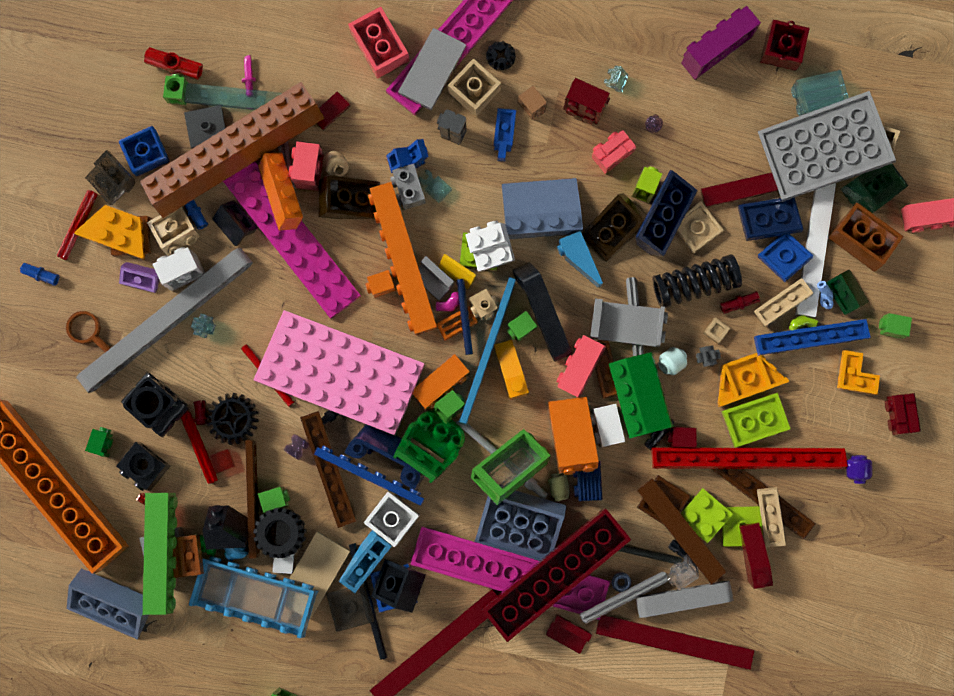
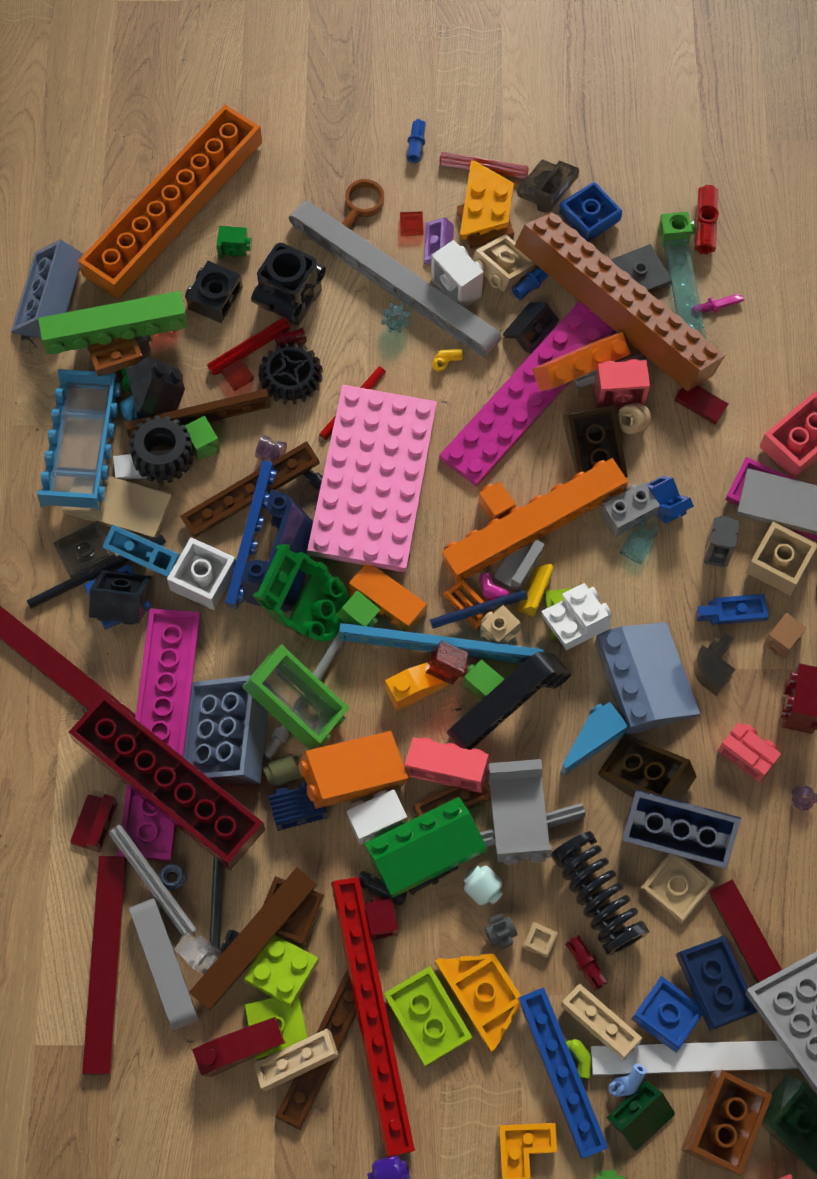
camera: 75 degrees right, 15 degrees down
lime brick [632,166,663,204] -> none
none -> clear red tile [400,211,424,236]
none -> clear red brick [425,640,469,685]
none -> yellow arm [431,348,463,372]
none -> clear smoke brick [694,633,736,696]

